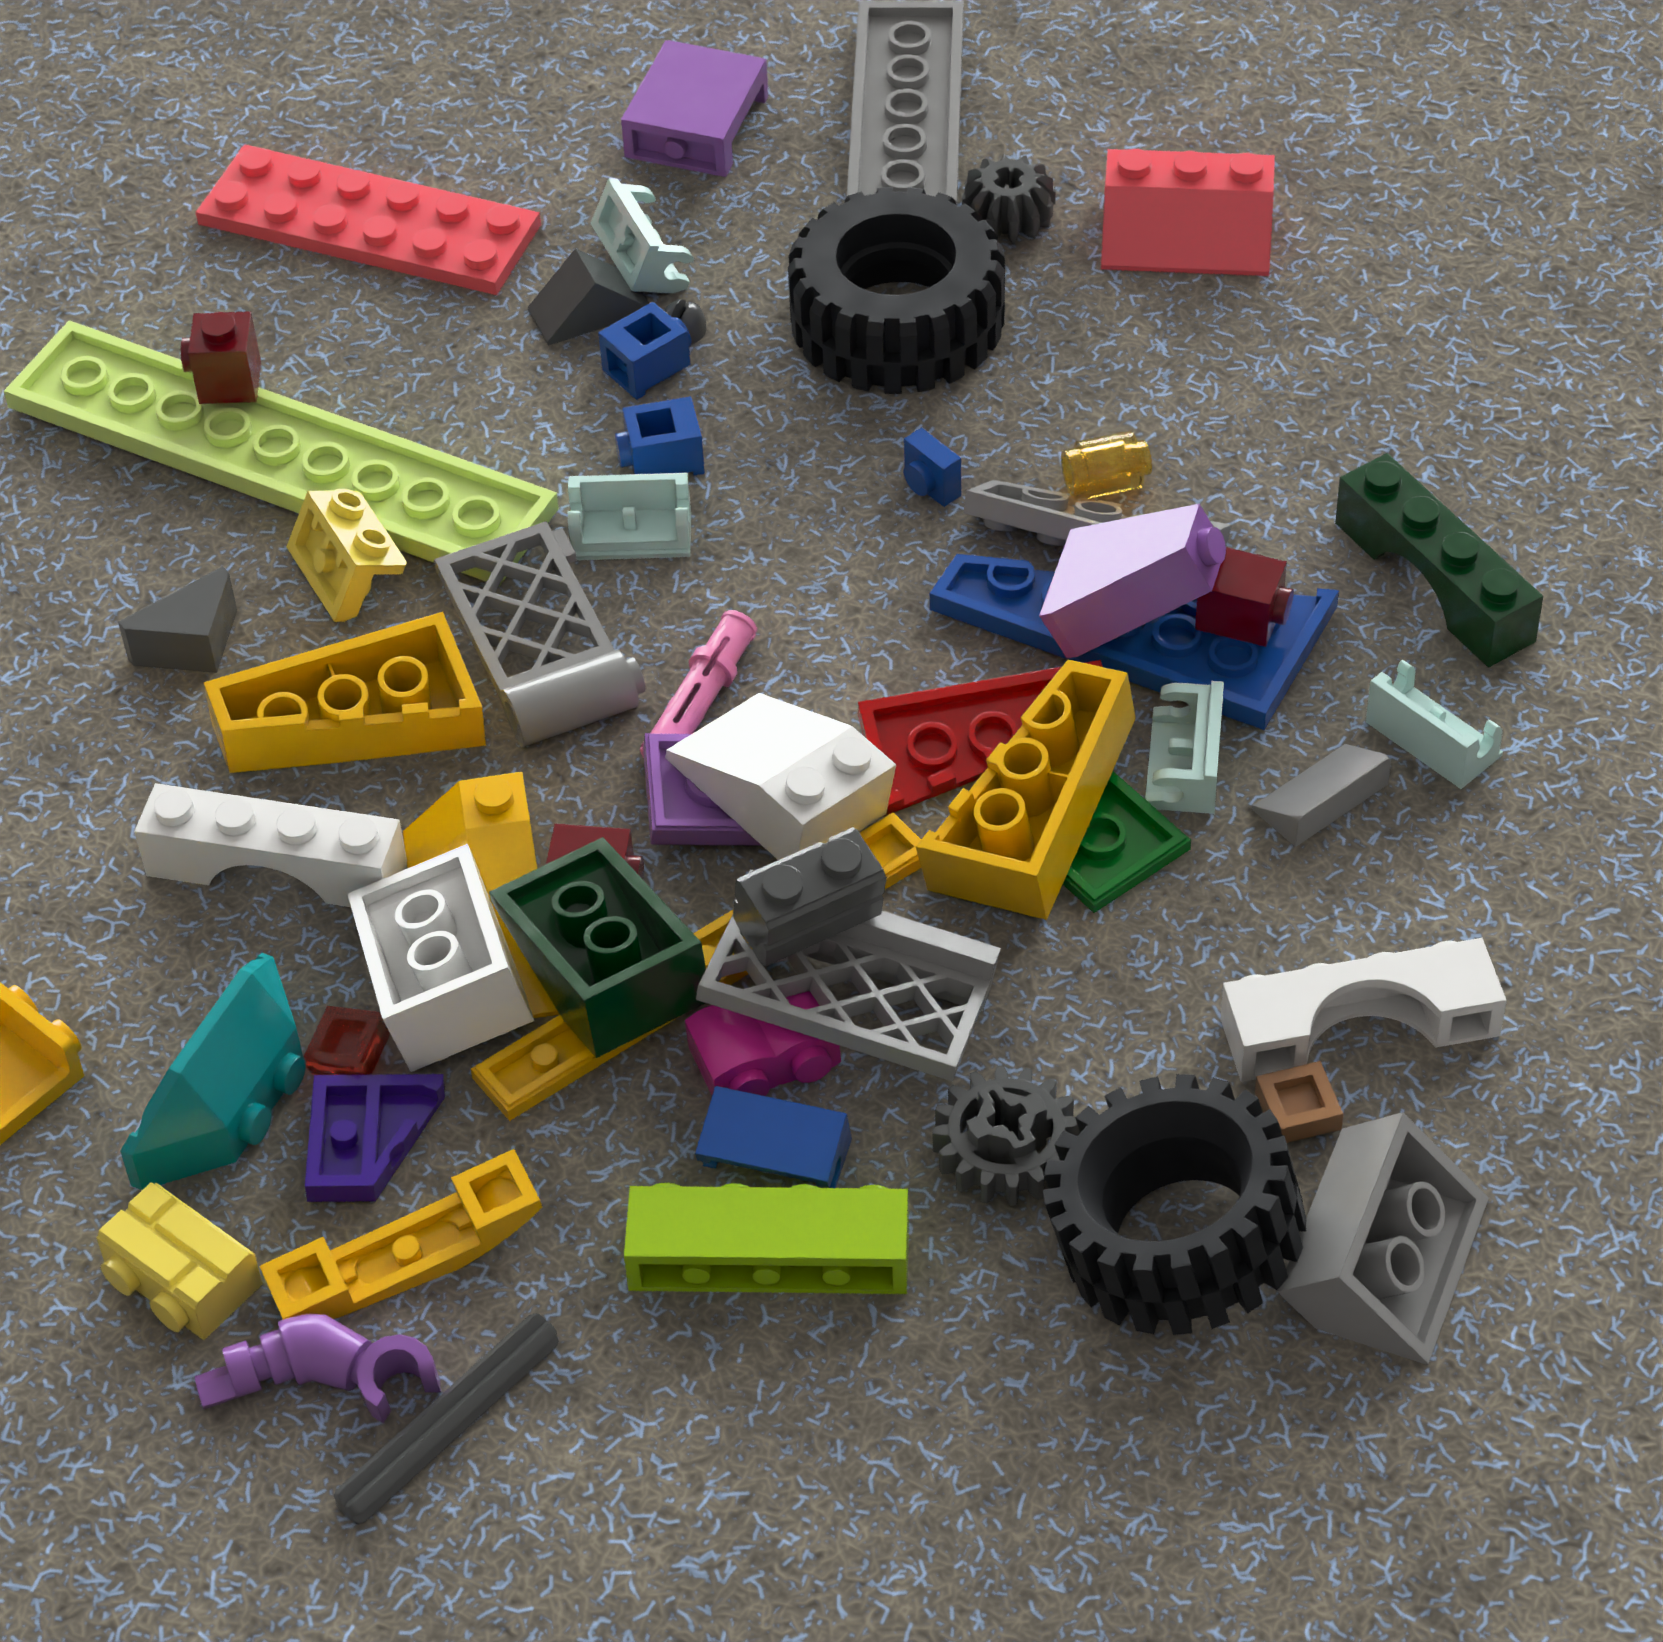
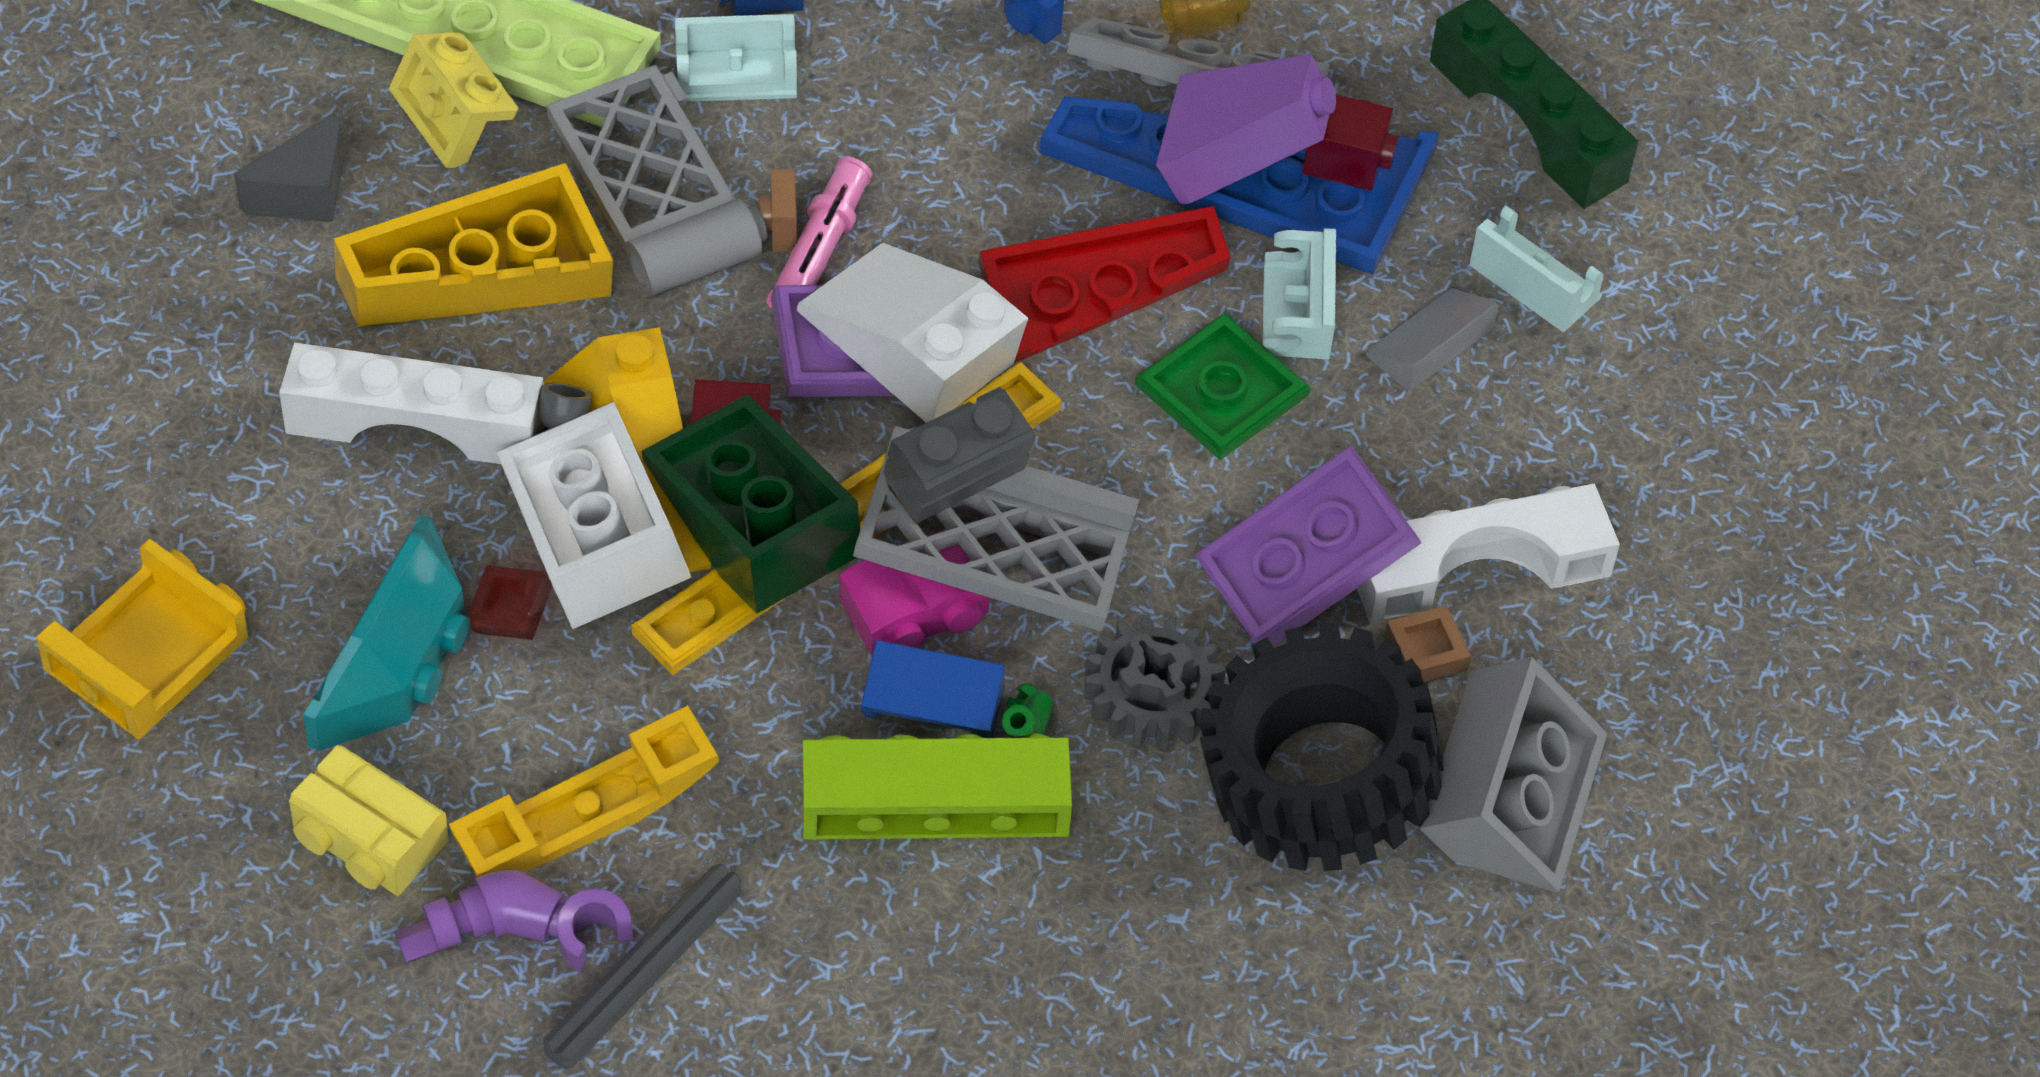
camera: 10 degrees left, 5 degrees up
dark purple wing [305,1074,445,1202] -> none
yellow wedge [916,659,1136,920] -> none
none -> dark grey hinge [539,383,592,430]
none -> medium nougat plate [759,169,797,252]
none -> green arm [1002,683,1054,738]
none -> medium lavender tile [1195,445,1421,646]

